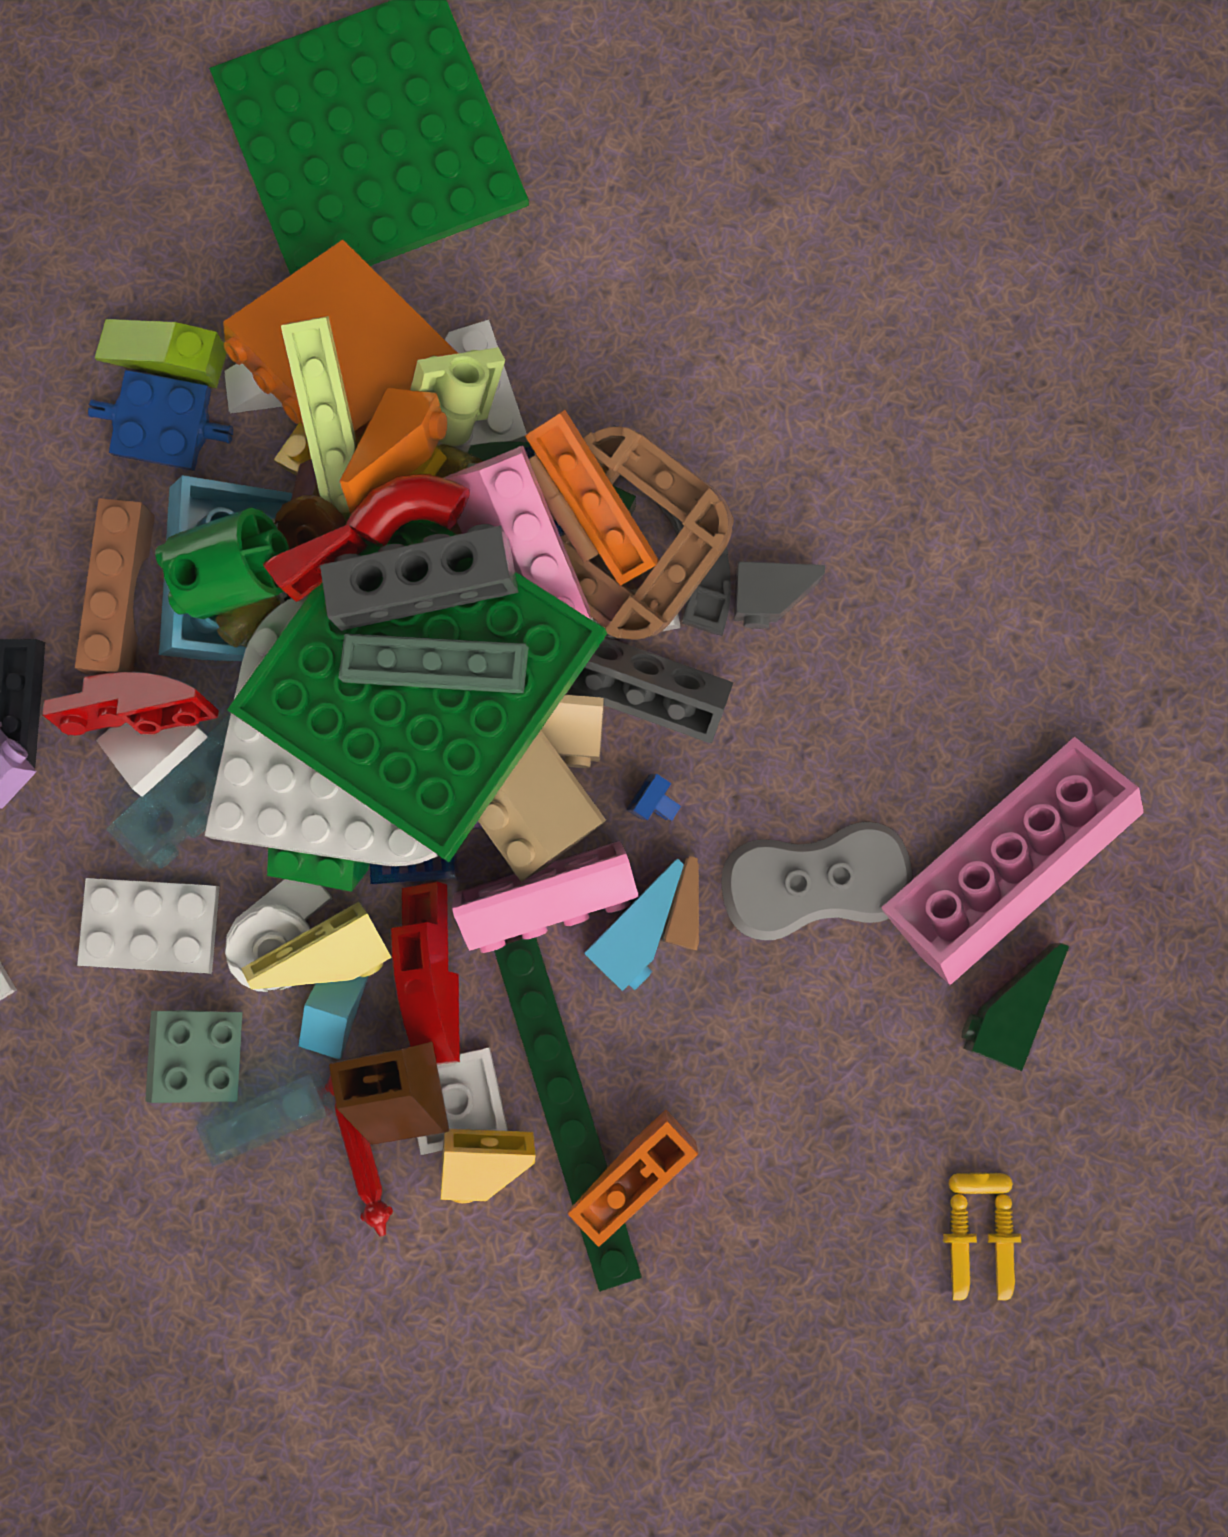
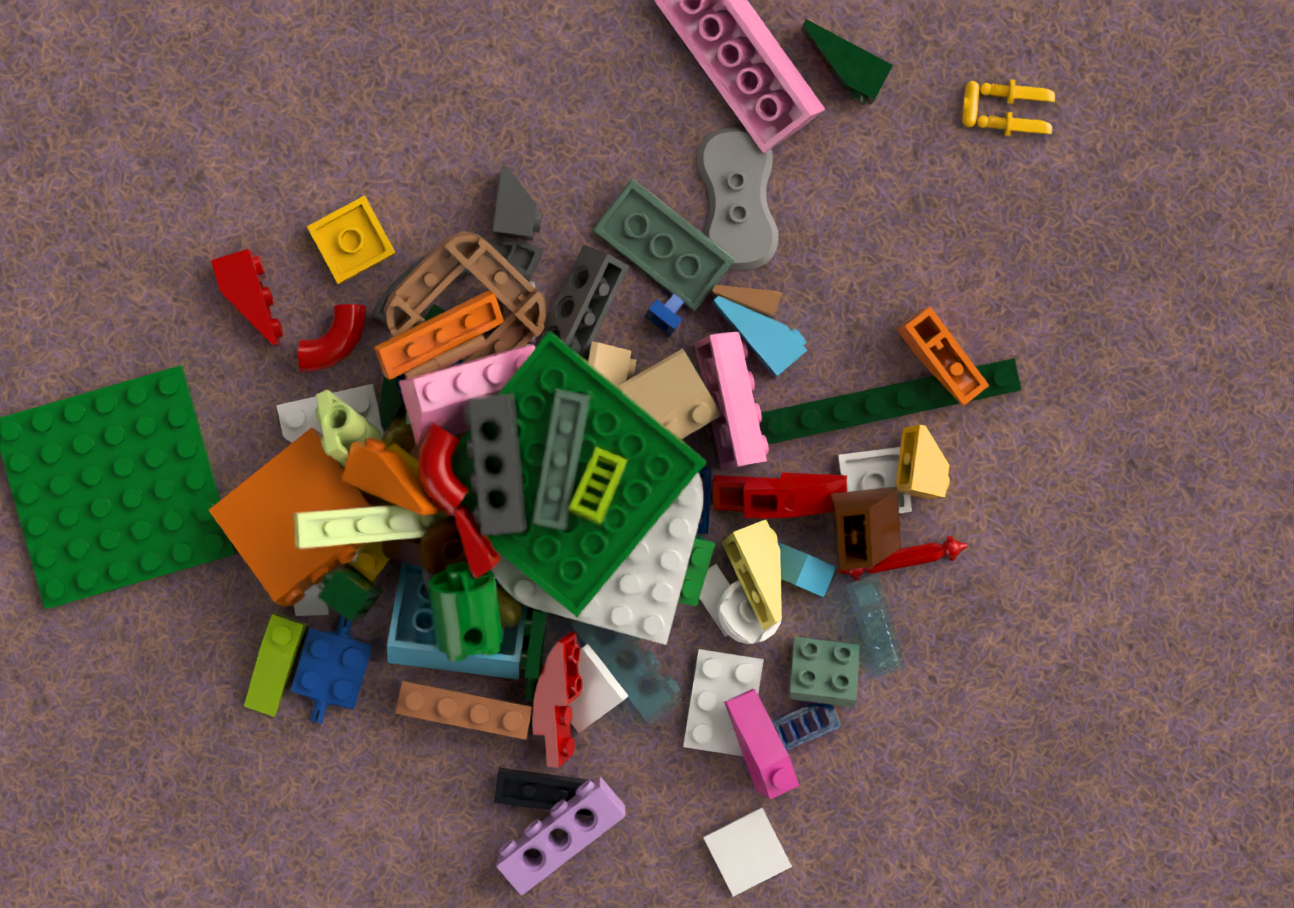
camera: 90 degrees left, 5 degrees up
none -> red slope [211,249,284,347]
none -> red cylinder [298,304,366,372]
none -> yellow plate [307,195,396,285]
none -> dark green brick [318,568,383,621]
none -> dark green plate [519,608,548,701]
none -> lime slope [568,447,628,525]
none -> sand green tile [592,178,736,312]
none -> dark pink slope [724,689,799,800]
none -> clear blue slope [771,702,842,751]

